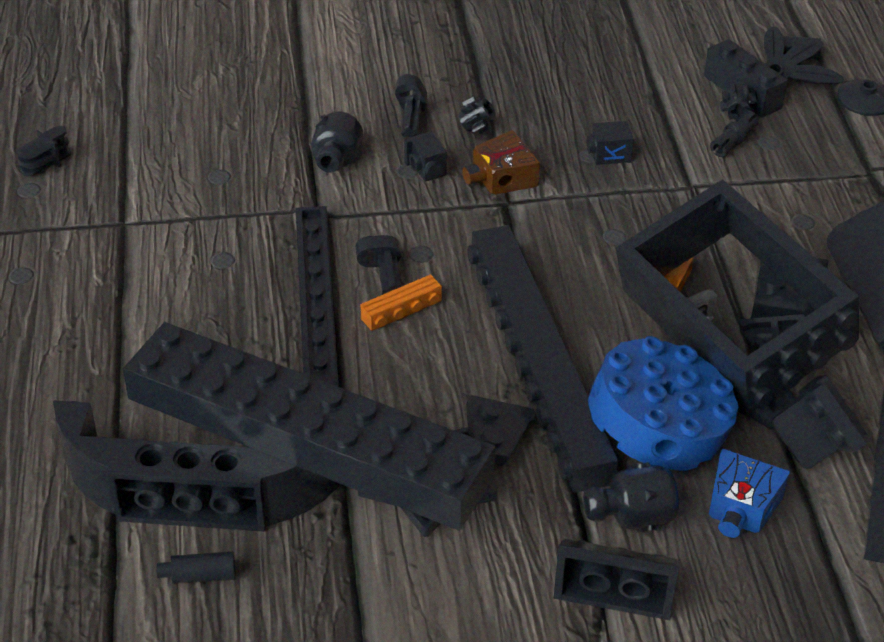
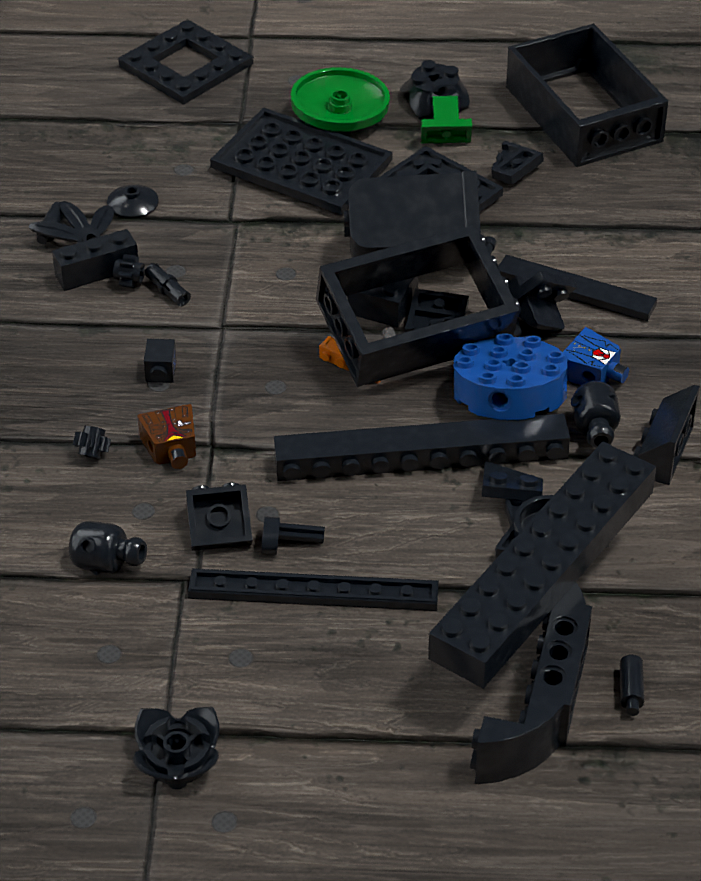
camera: 80 degrees left, 0 degrees up
black arm [16,126,71,177] -> none
orange piece [360,274,442,331] -> none
black piece [395,74,428,137] -> none
black brick [404,131,447,182] -> none
none -> black brick [133,707,220,790]
none -> black plate [186,482,253,551]

